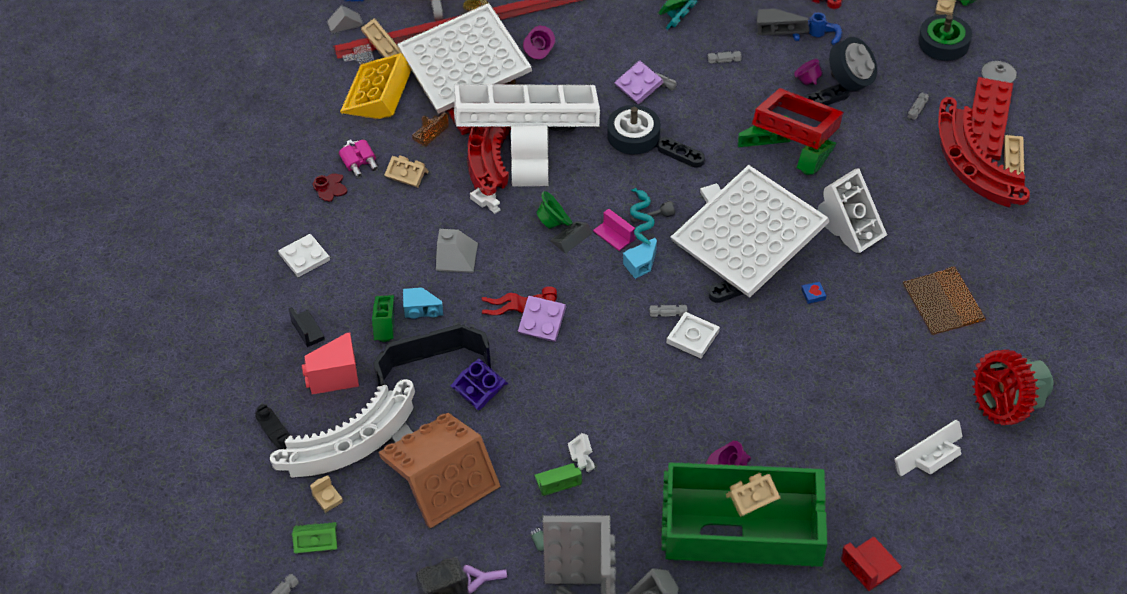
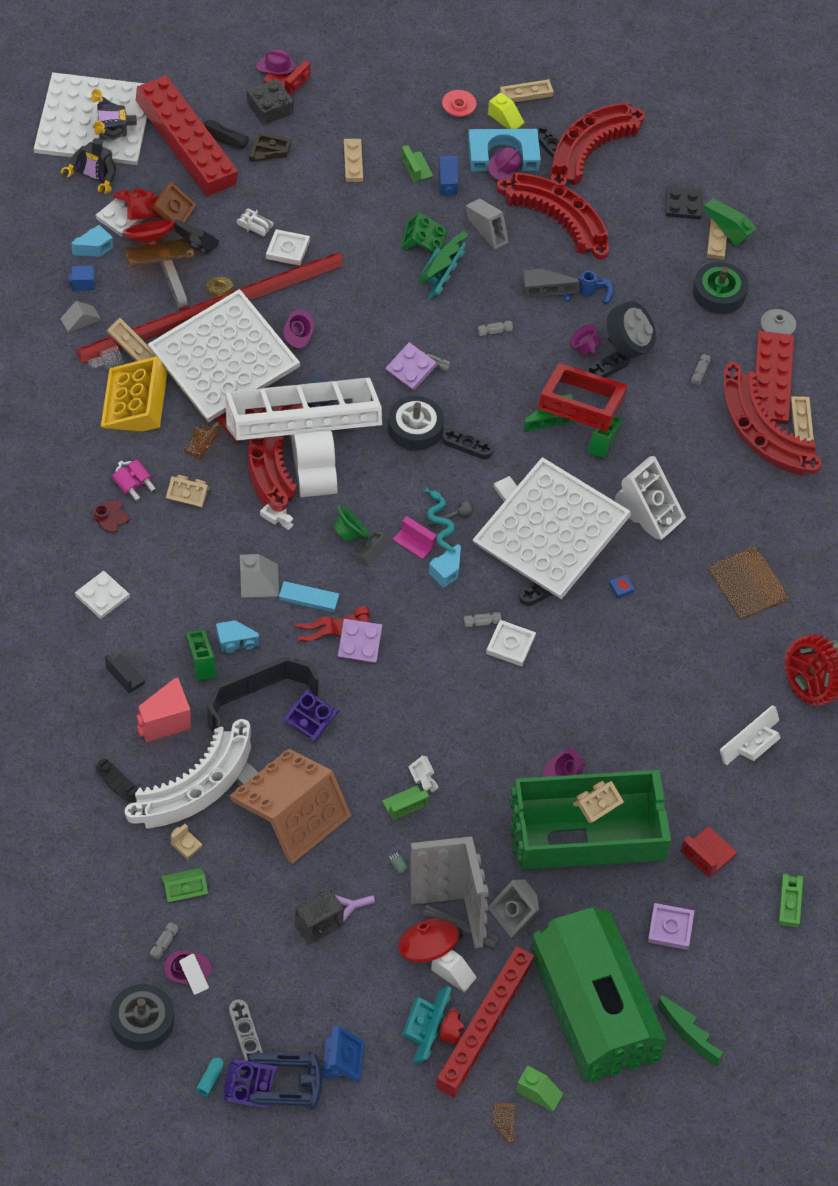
camera: 15 degrees left, 5 degrees up
none -> medium azure tile [279,581,339,613]

